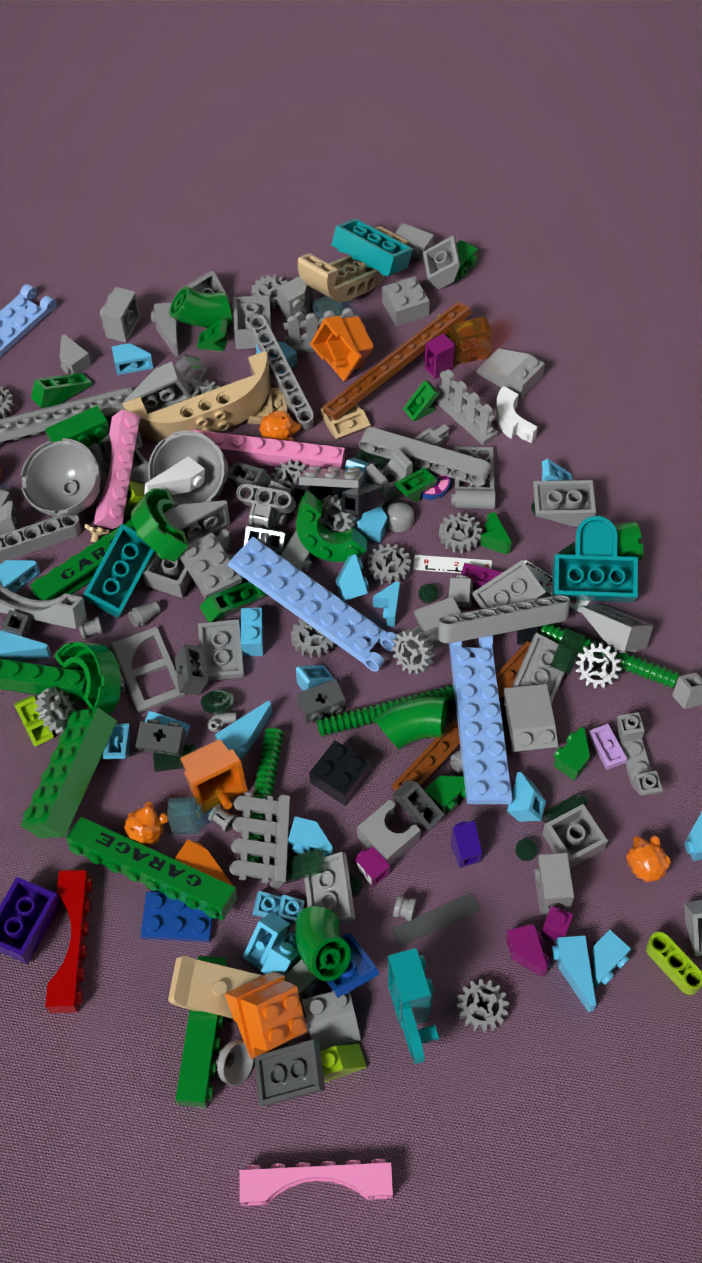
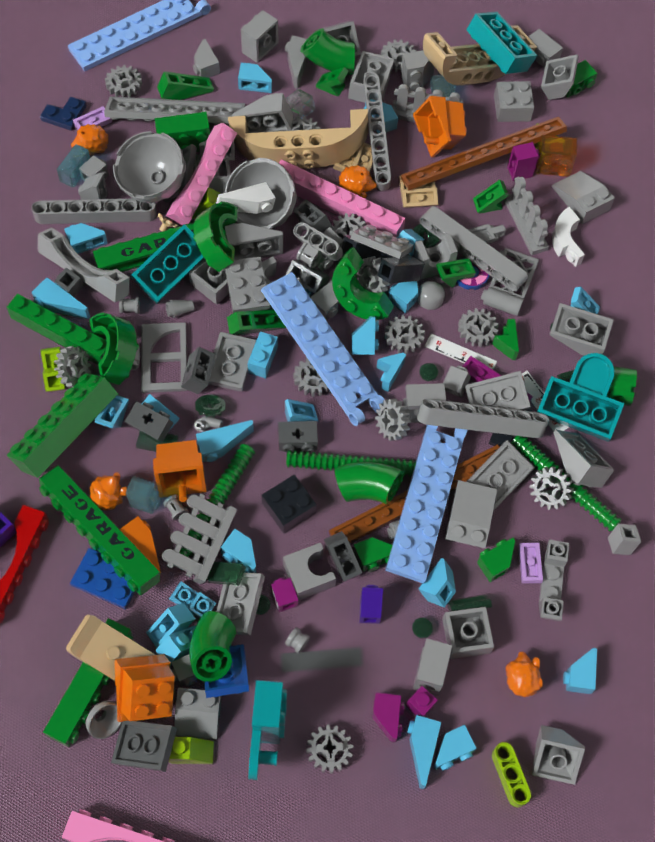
camera: 15 degrees right, 5 degrees up
clear green tile [550,628,585,674] -> none

